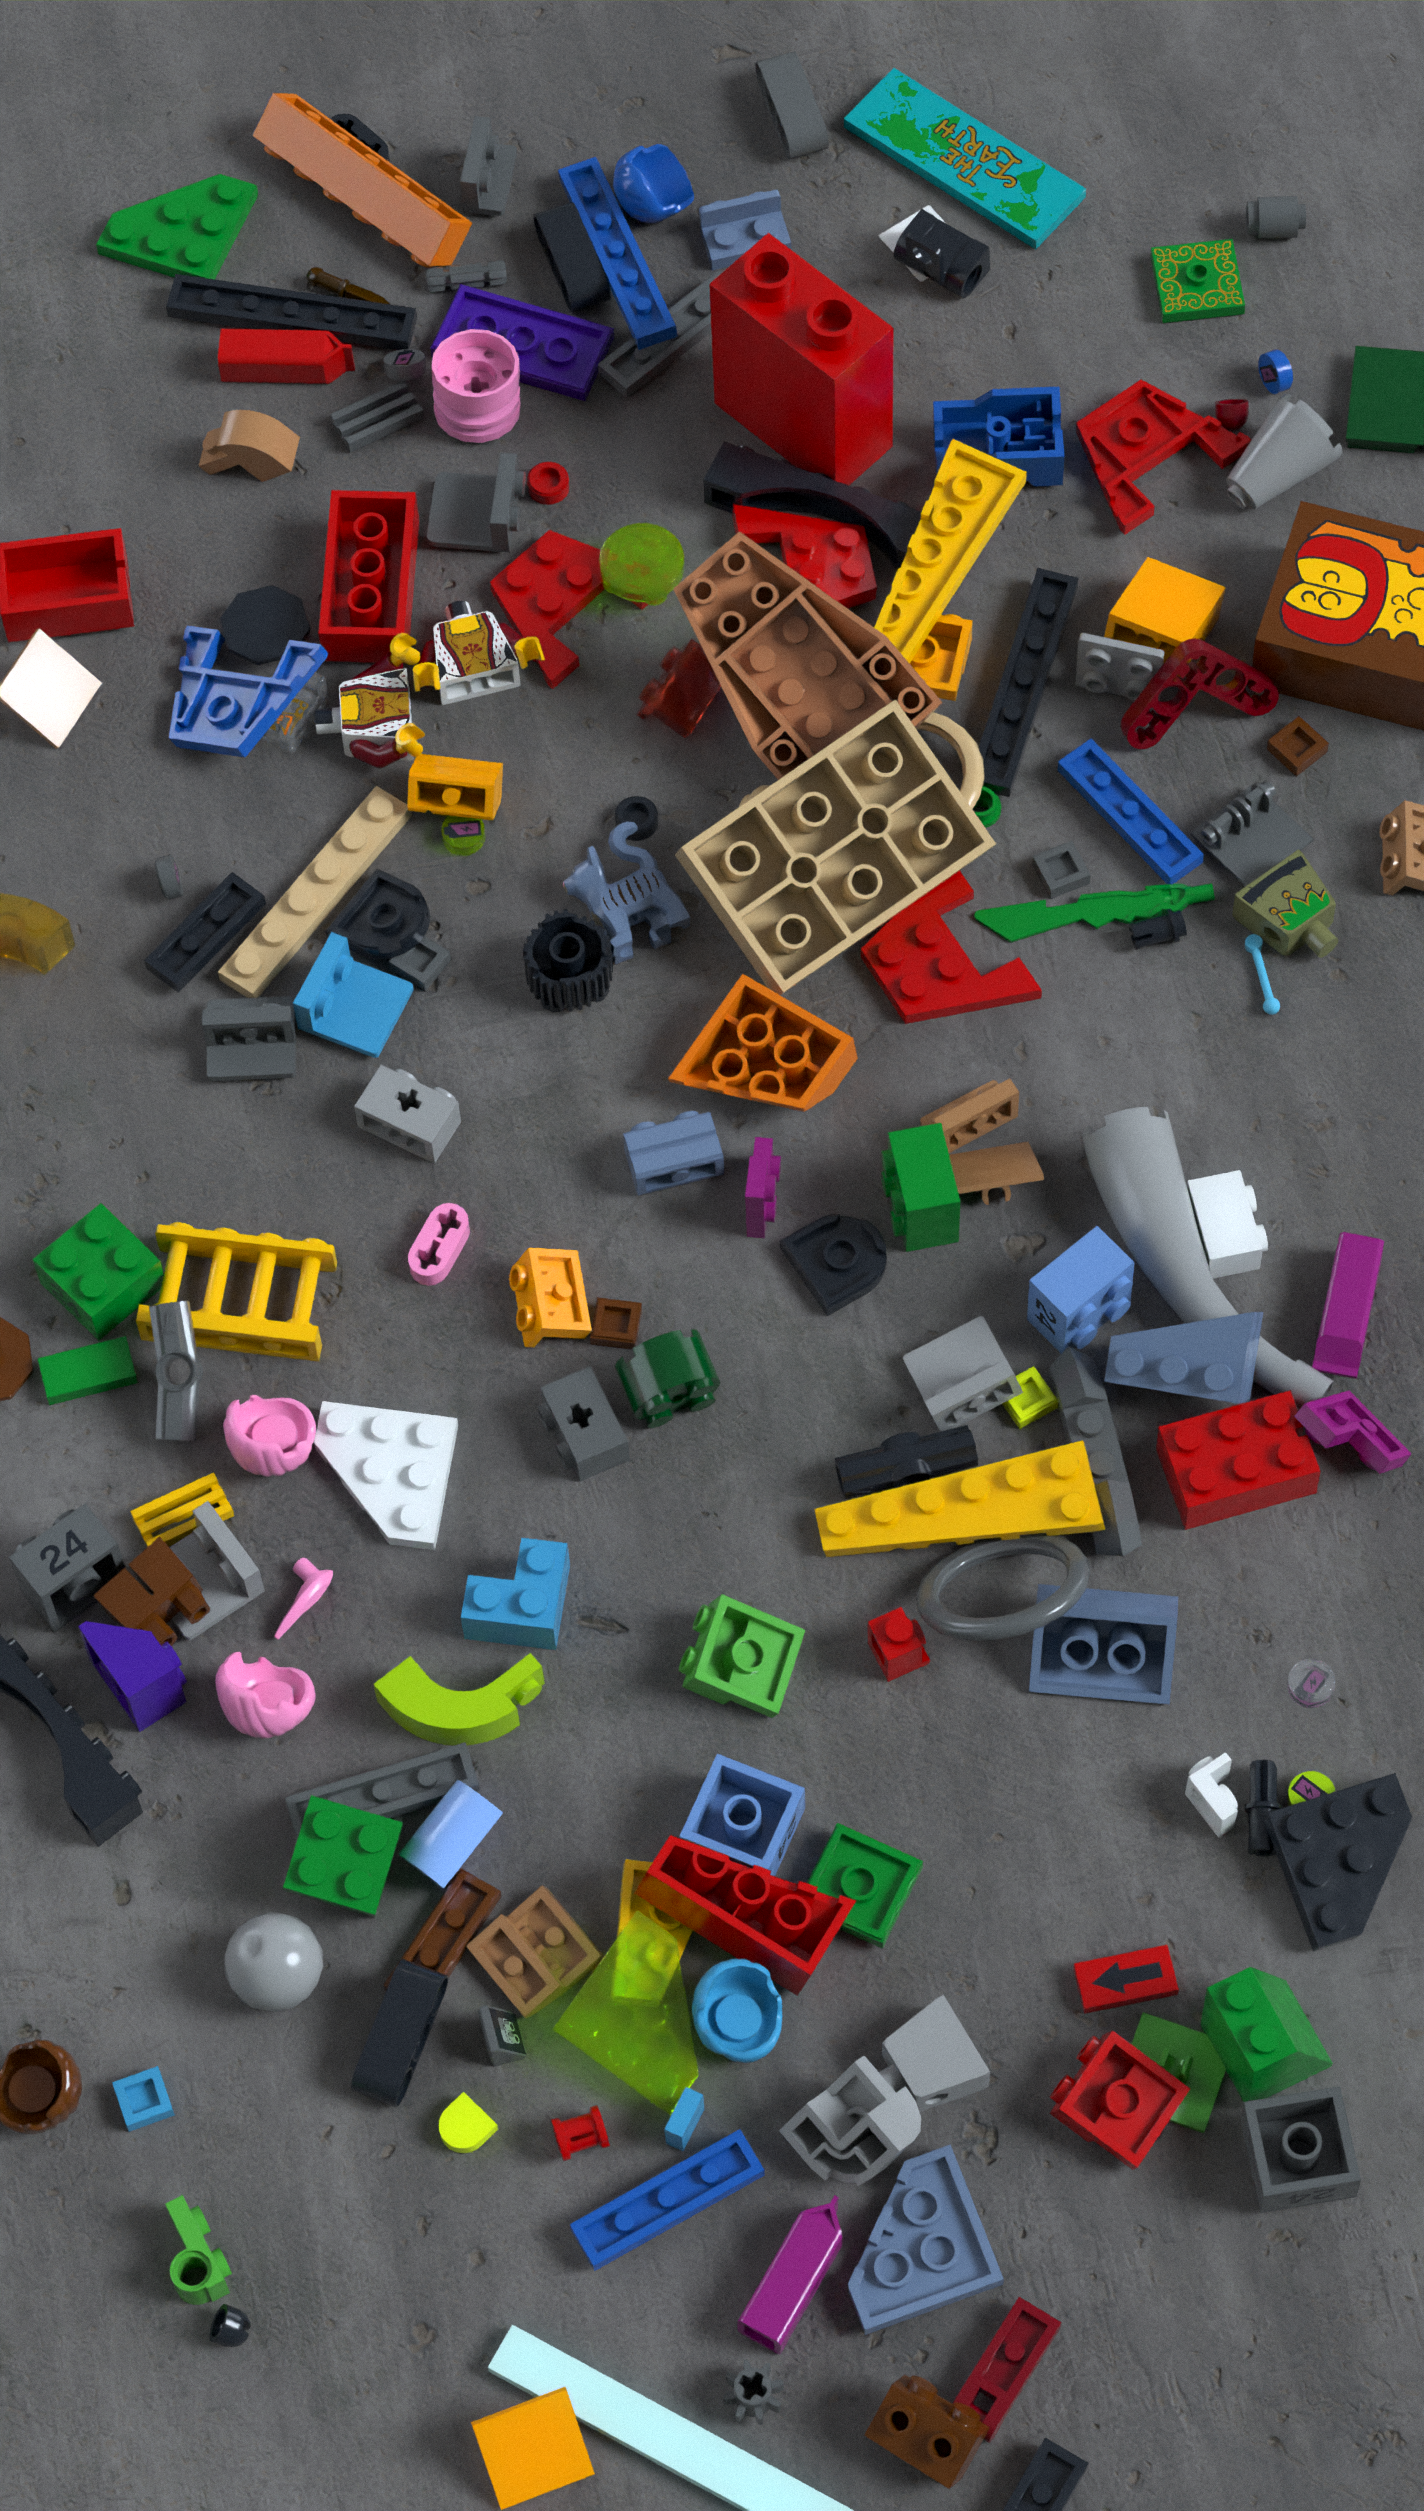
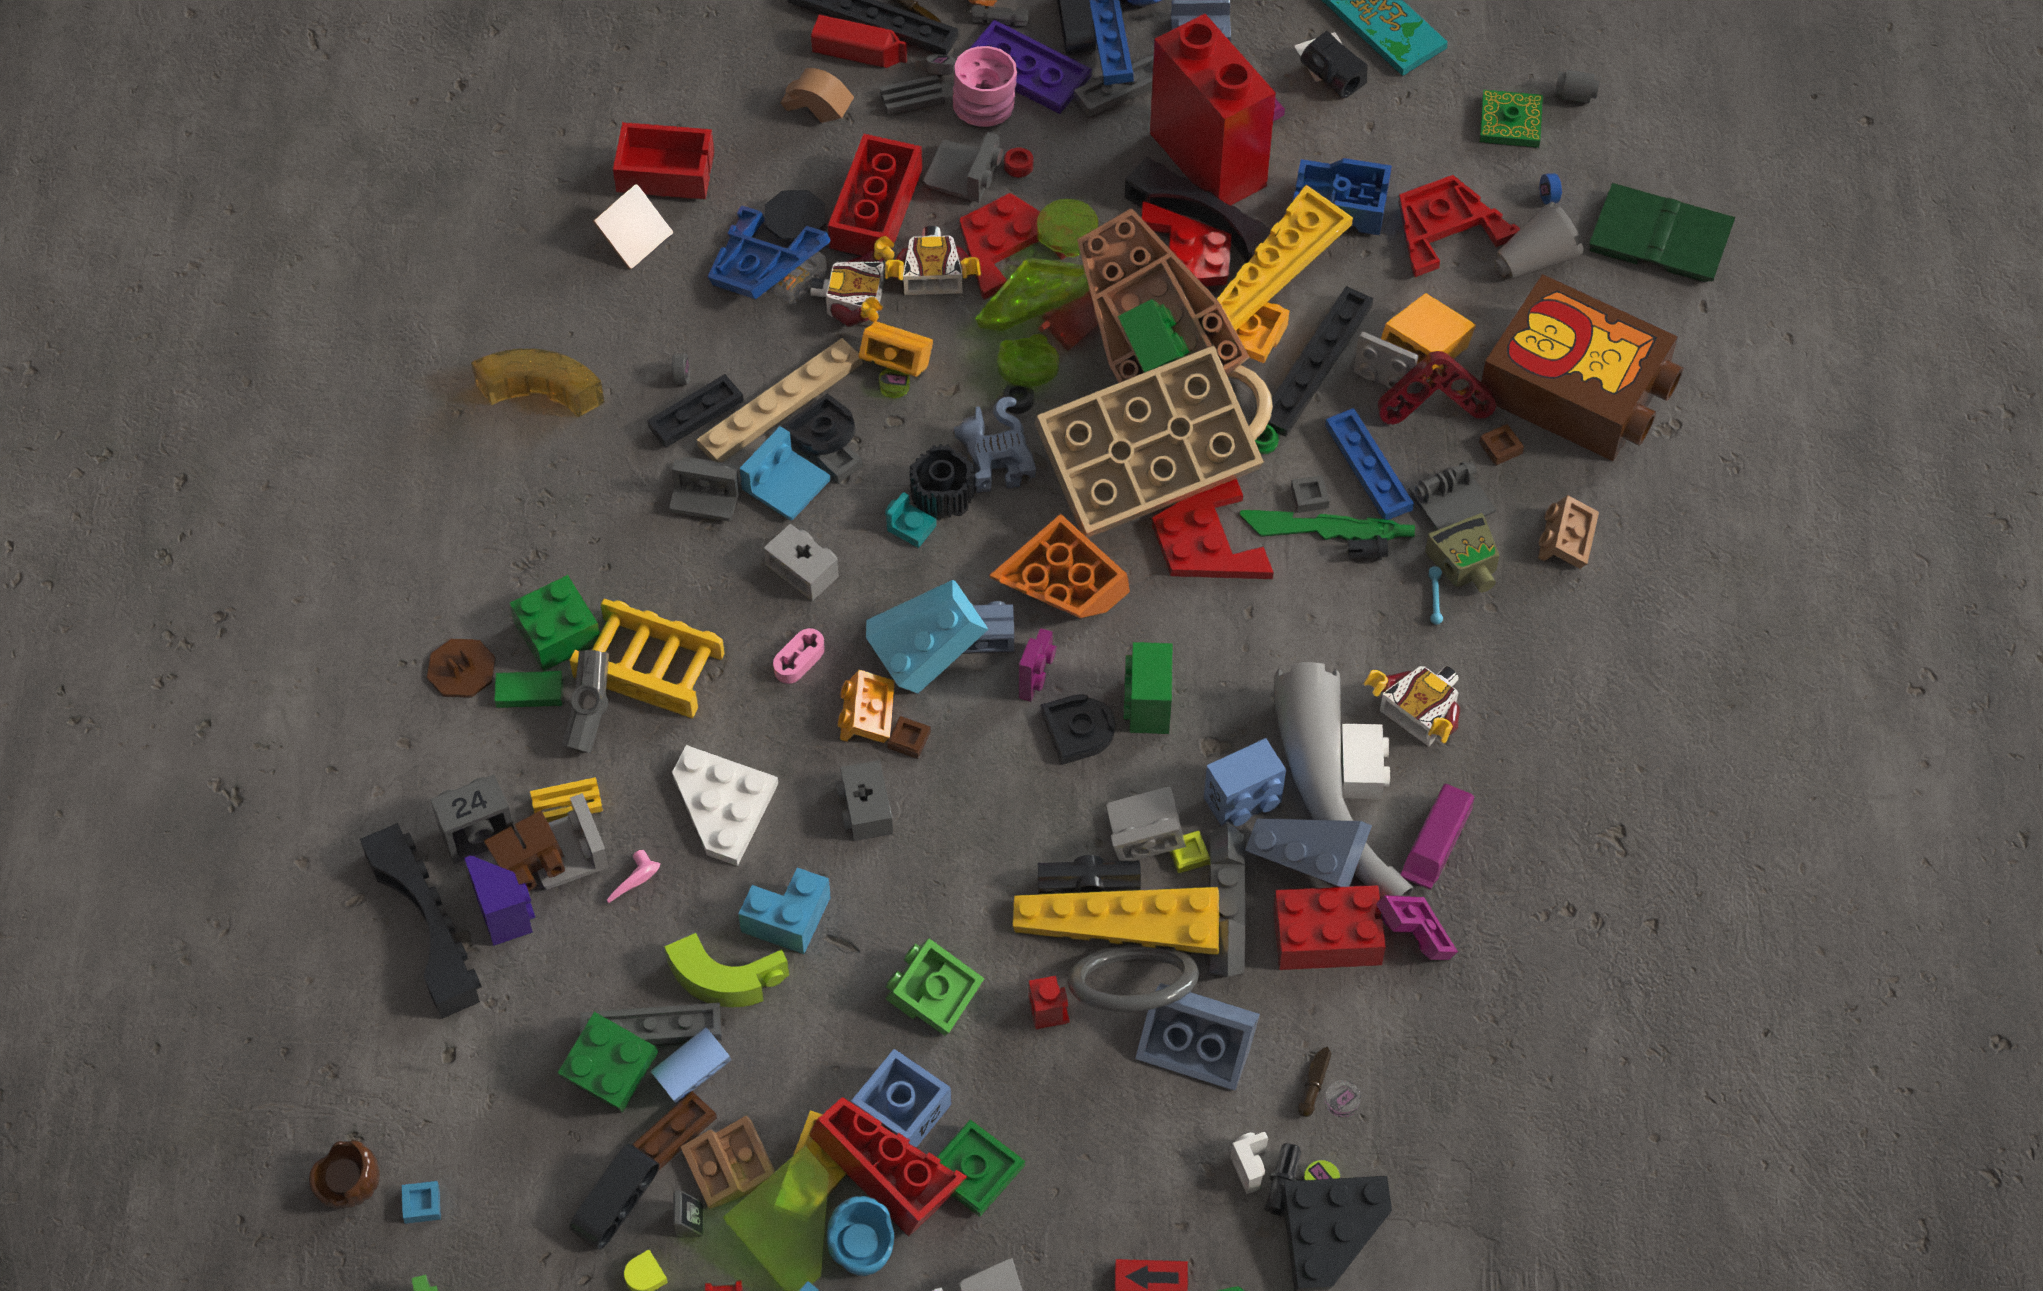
camera: 10 degrees right, 5 degrees down
bright pink piece [215,1652,316,1738] -> none
bright pink piece [223,1395,316,1477] -> none
light grey piece [224,1912,323,2012] -> none
dark green brick [615,1329,720,1428] -> none
medium nougat bracket [920,1078,1019,1153] -> none
medium nougat piece [949,1142,1044,1205] -> none
dark red hinge [1215,399,1249,431] -> none
none -> medium azure wedge [866,580,989,693]
none -> teal bracket [885,492,937,548]
none -> clear neon green plate [975,257,1089,331]
none -> clear neon green tile [997,334,1059,387]
none -> green brick [1118,299,1190,373]
none -> dark brown piece [1298,1047,1332,1117]
none -> torso [1363,666,1460,747]

